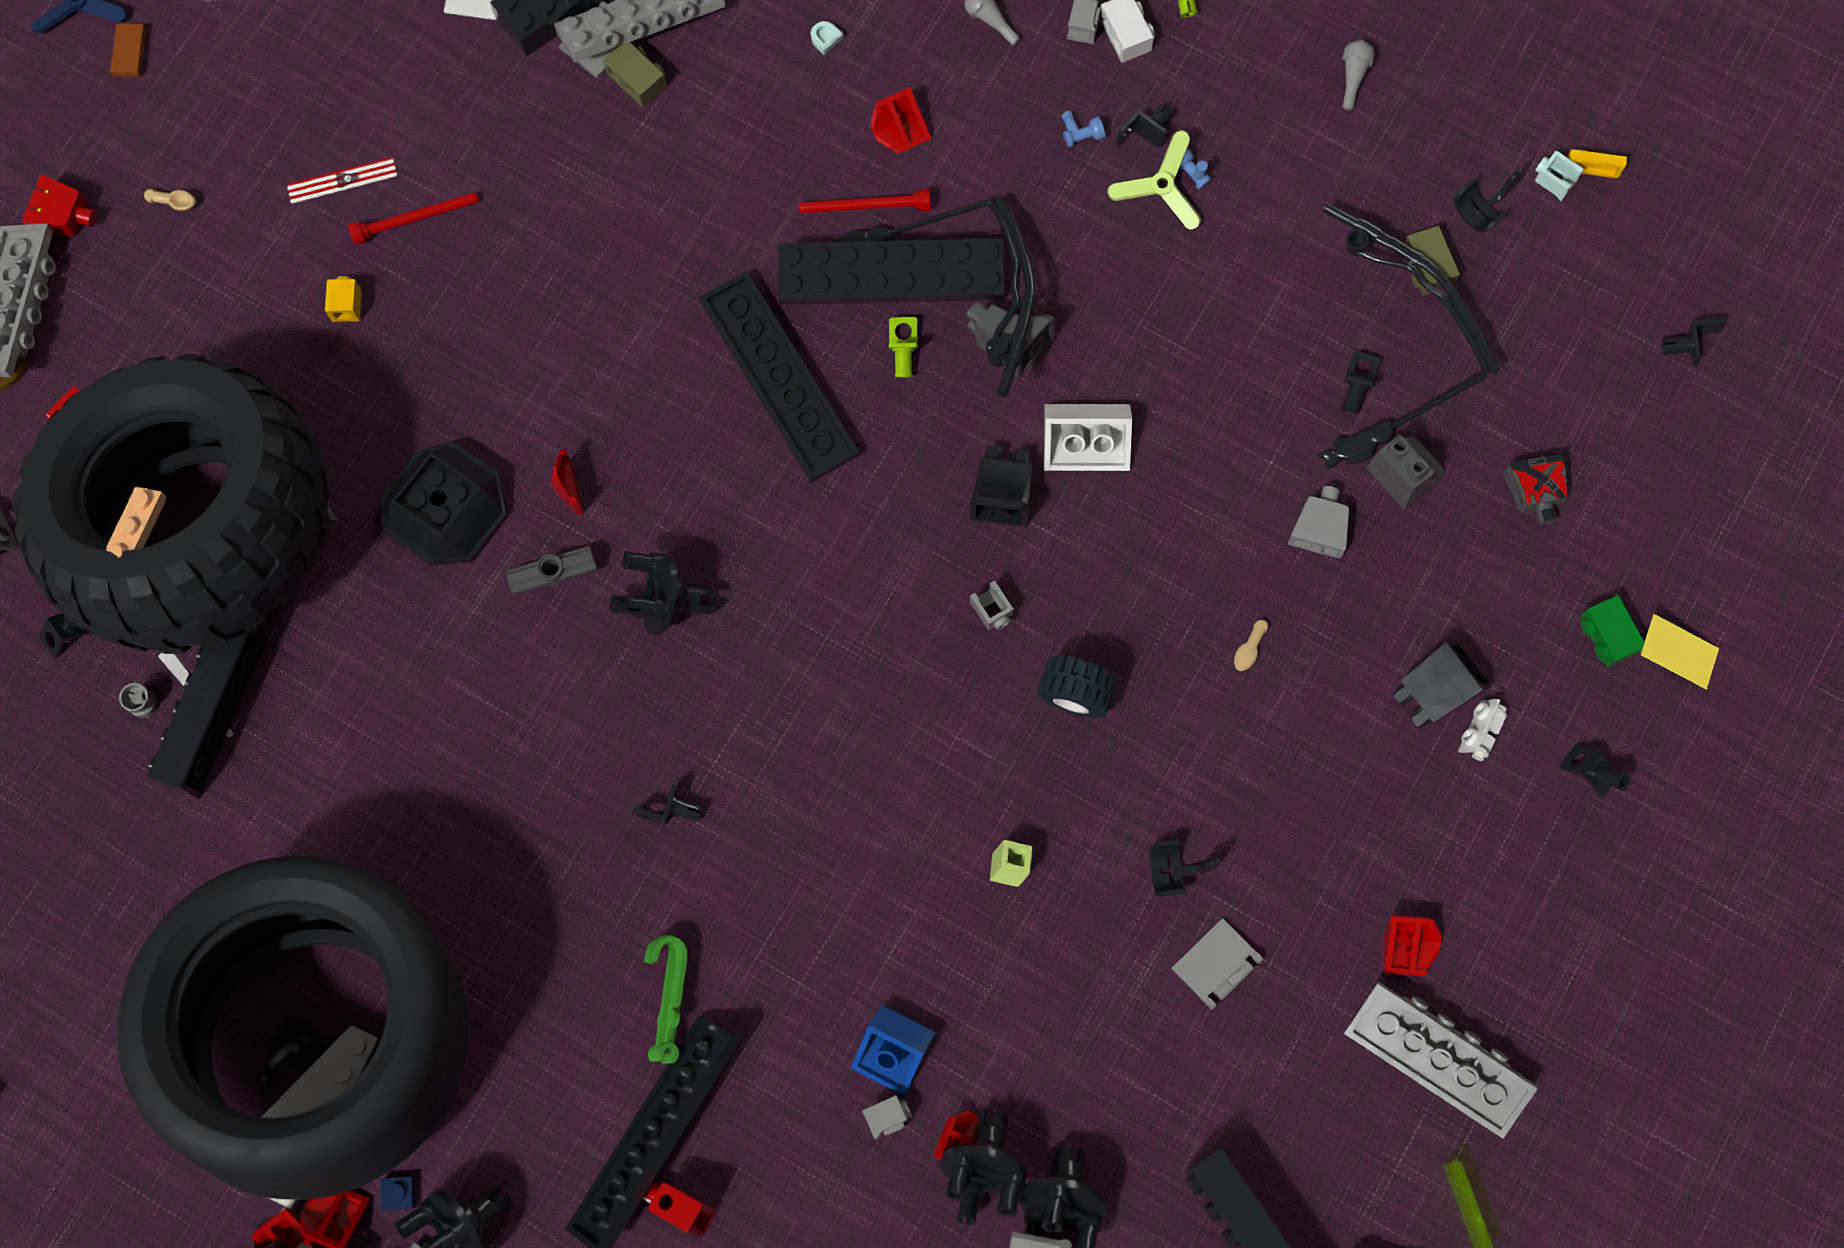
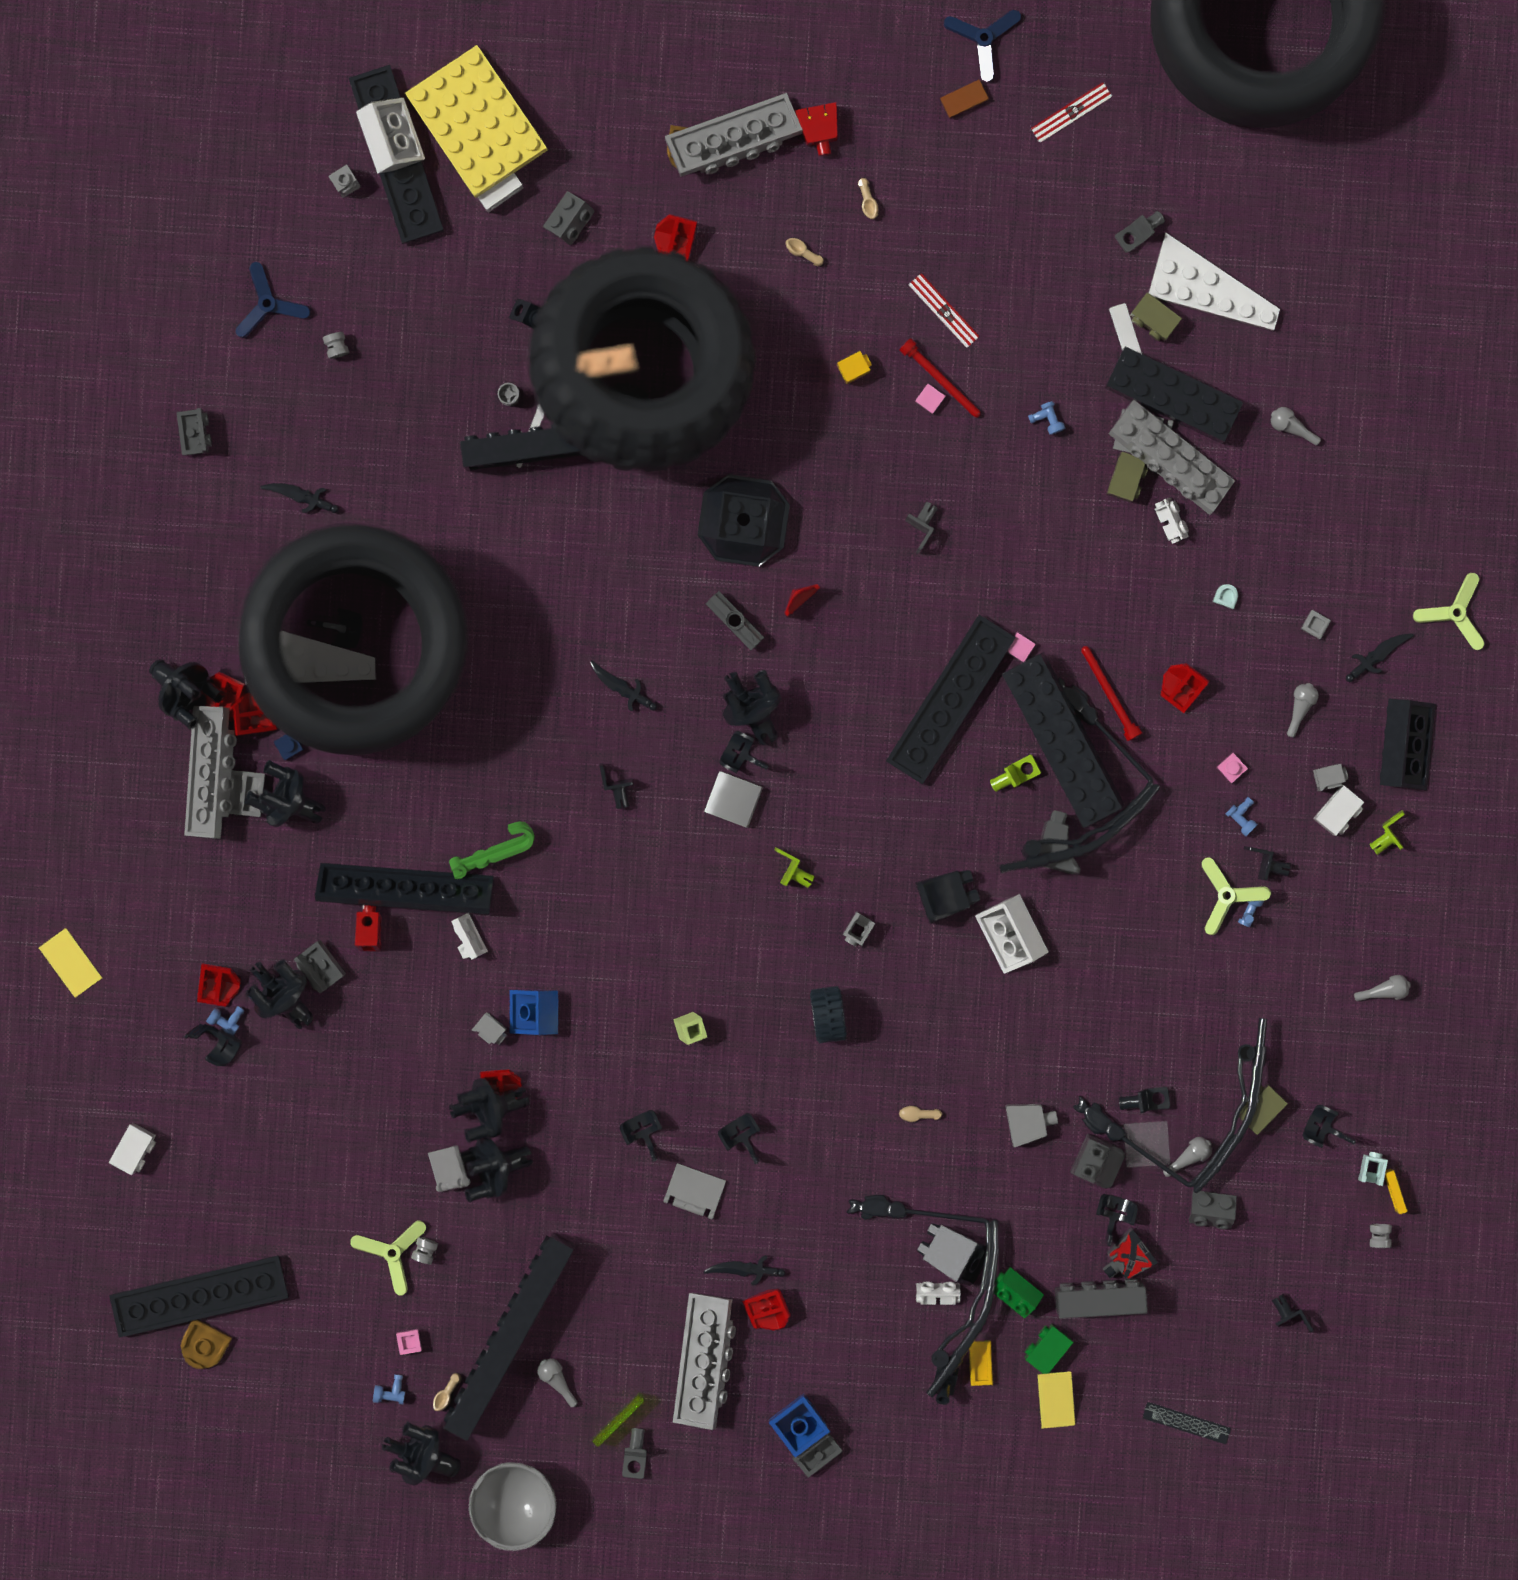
camera: 60 degrees right, 15 degrees up
none -> black piece [260,483,339,513]
none -> white hinge [451,913,488,960]
none -> black piece [590,660,657,712]
none -> black helmet [620,1110,663,1162]
none -> dark grey bracket [622,1428,647,1479]
none -> light grey slope [704,771,763,828]
none -> black piece [704,1255,785,1285]
none -> black helmet [719,731,769,774]
none -> blue slope [769,1393,830,1457]
none -> lime bracket [774,847,814,888]
none -> tan piece [785,238,823,266]
none -> dark grey bracket [792,1433,842,1478]
none -> black piece [846,1195,999,1398]
none -> dark grey bracket [905,502,938,554]
none -> bright pink tile [915,384,945,414]
none -> yellow tile [969,1340,993,1386]
none -> green brick [994,1267,1044,1319]
none -> bright pink tile [1007,632,1035,663]
none -> medium blue piece [1028,401,1066,435]
none -> dark grey brick [1055,1278,1147,1318]
none -> black helmet [1096,1194,1138,1246]
none -> clear tile [1123,1121,1170,1167]
none -> black sticker [1143,1402,1231,1444]
none -> white hinge [1155,497,1189,544]
none -> light grey piece [1163,1137,1212,1177]
none -> dark grey bracket [1189,1191,1237,1230]
none -> bright pink plate [1217,753,1248,783]
none -> light grey wheel [1370,1224,1392,1248]

